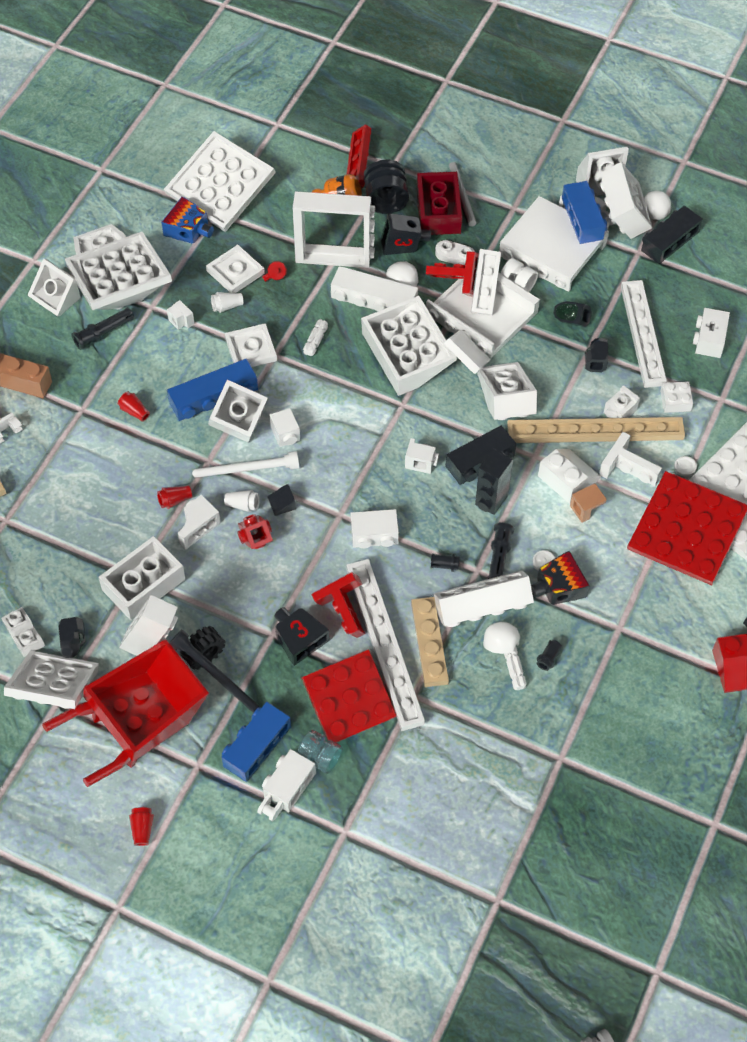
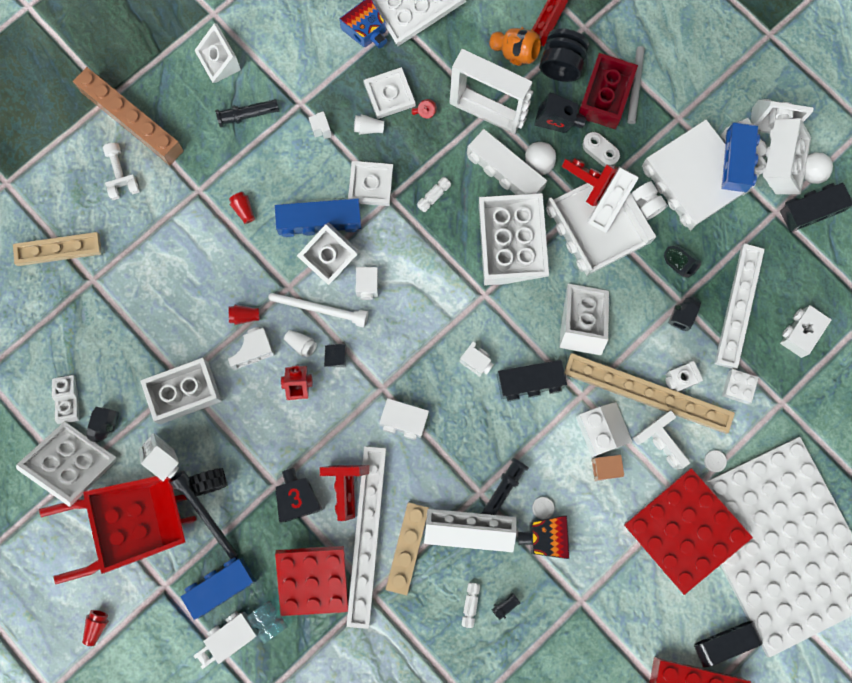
camera: 20 degrees right, 20 degrees up
white wedge [65,224,172,310] -> none
black pin [431,553,460,572] -> none
white tile [444,330,491,373] -> none
black brick [475,449,513,515] -> none
white hair [483,622,520,654] -> none

